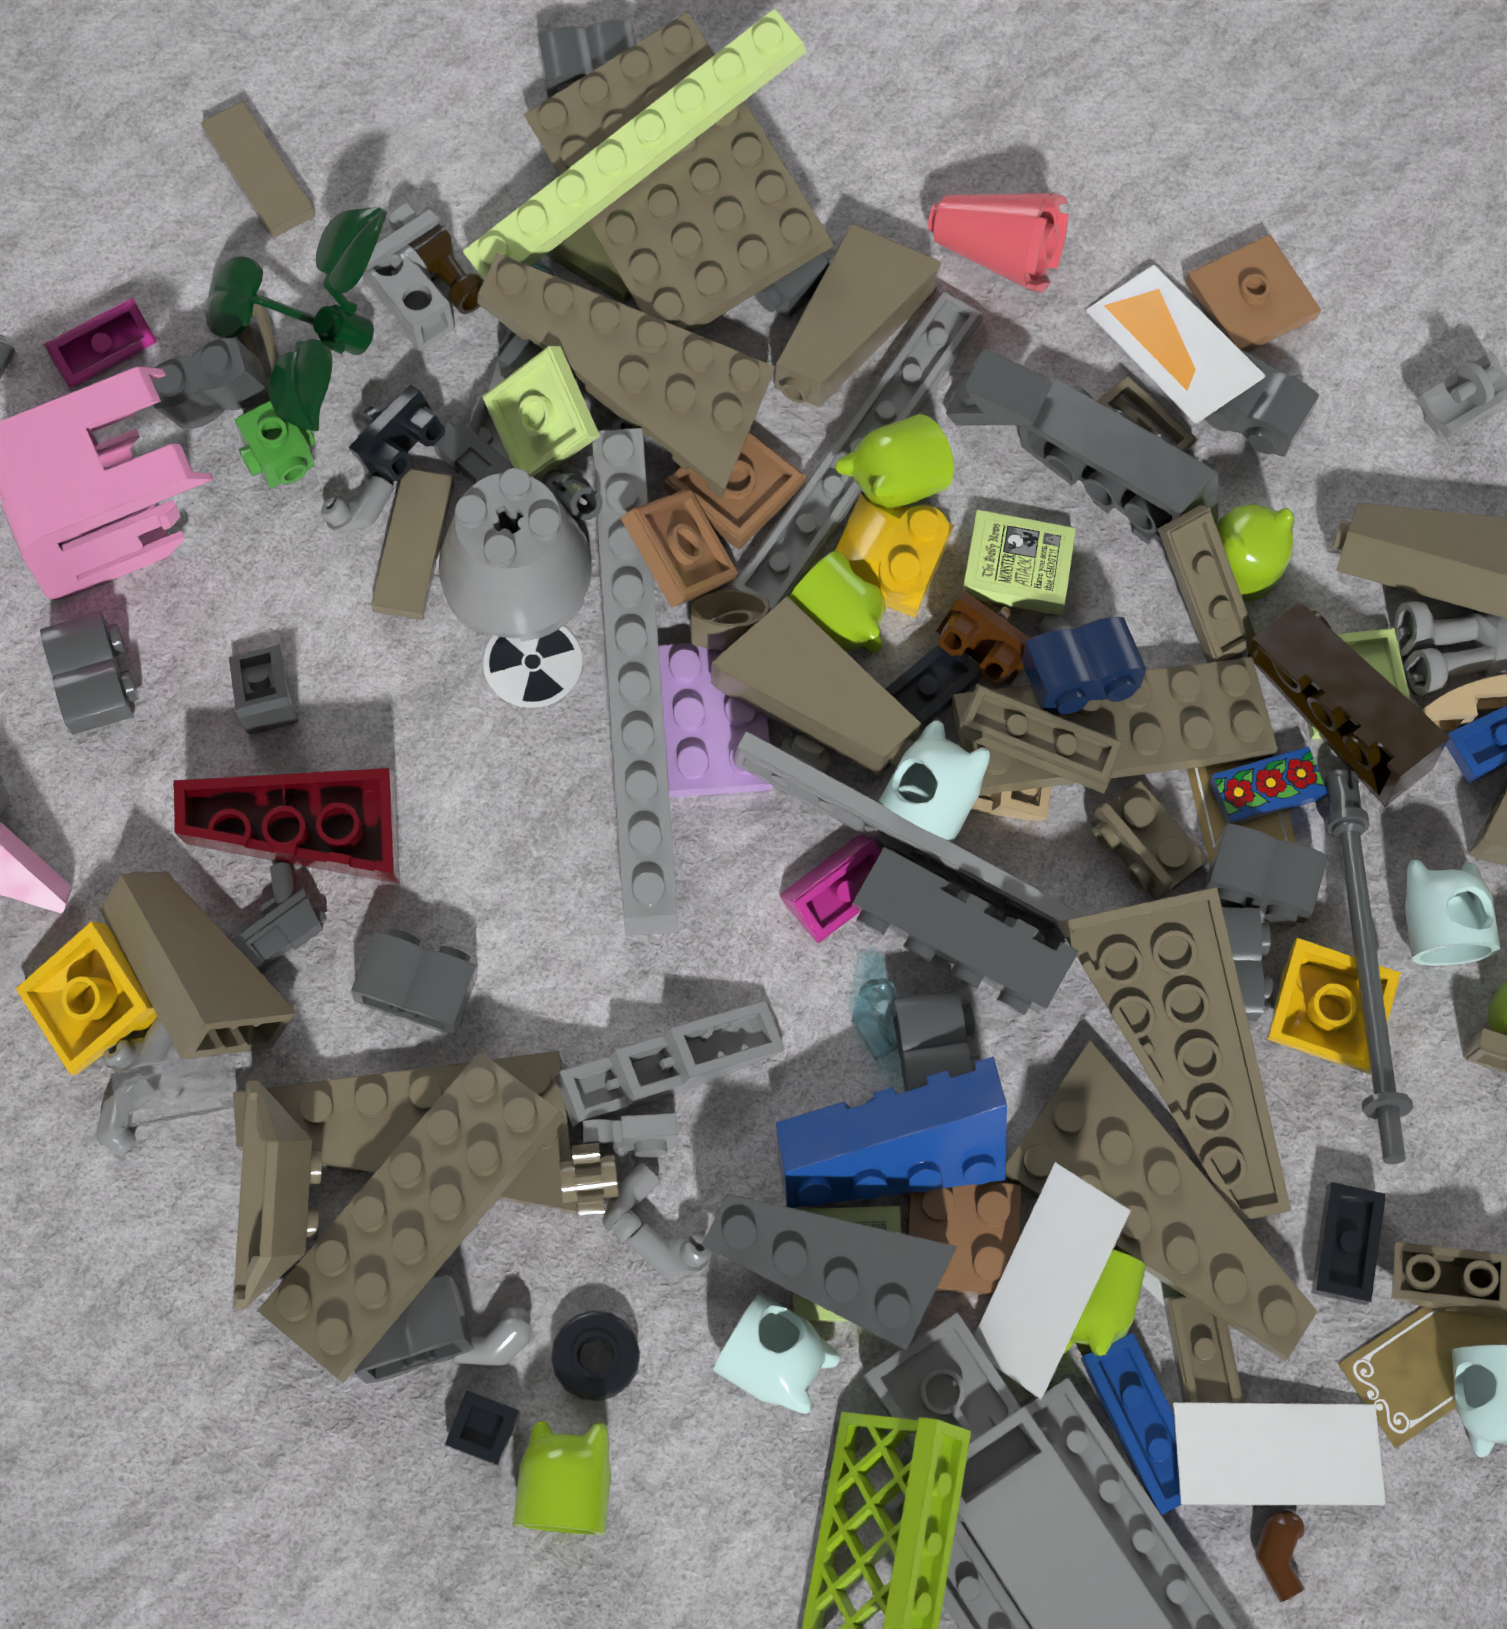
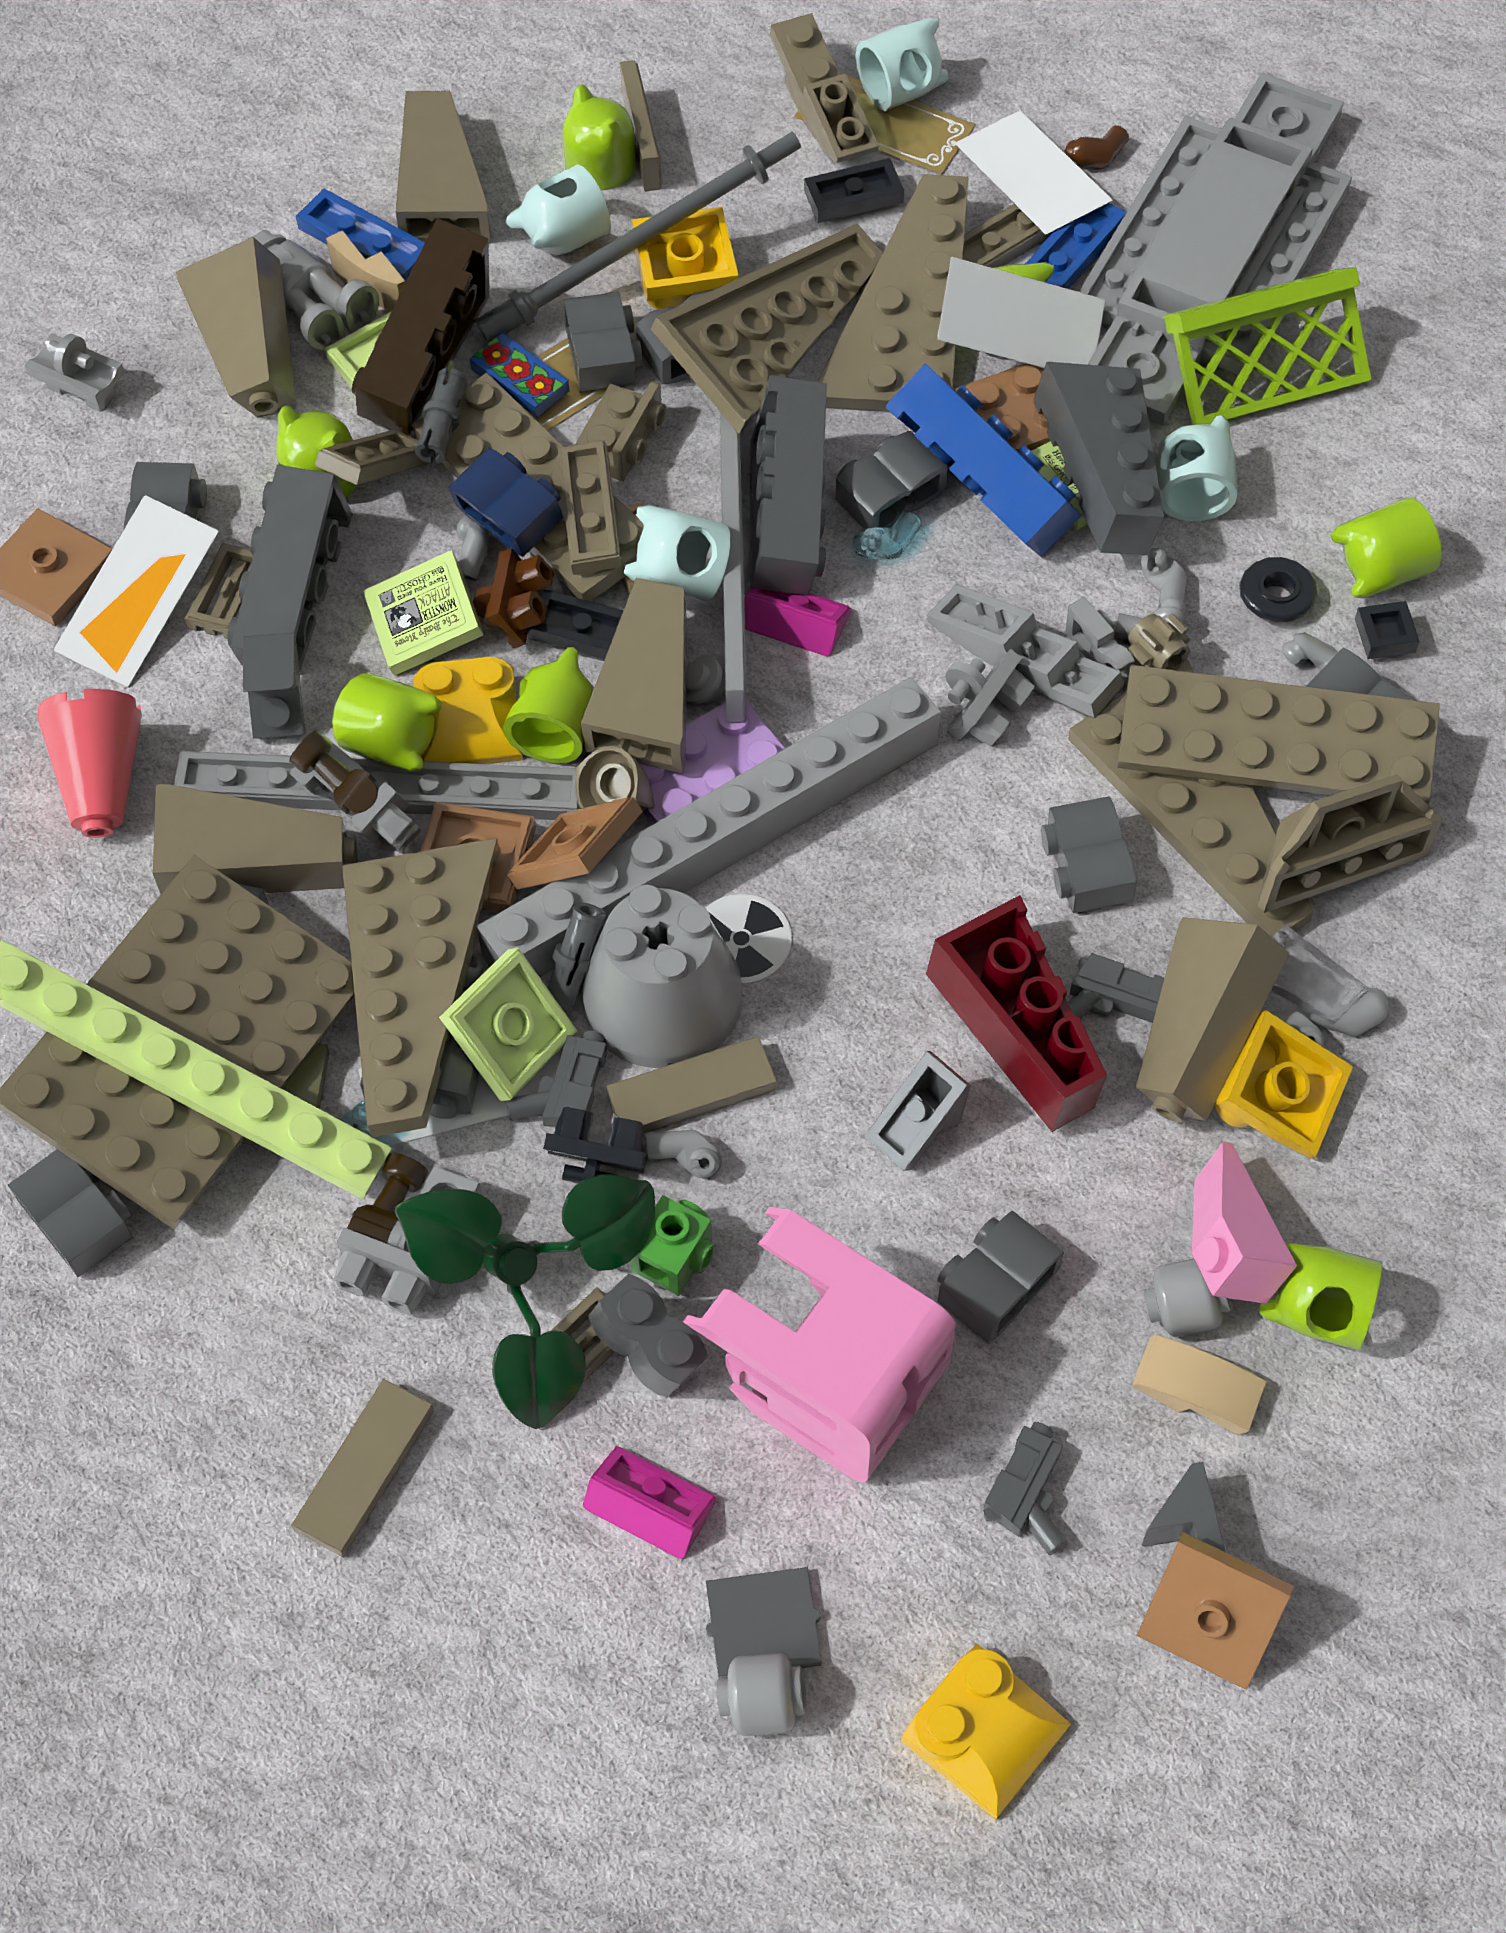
camera: 115 degrees left, 10 degrees down
none -> hips [289,730,421,853]
none -> dark grey pin [415,368,468,464]
none -> light grey hips [945,649,1035,746]

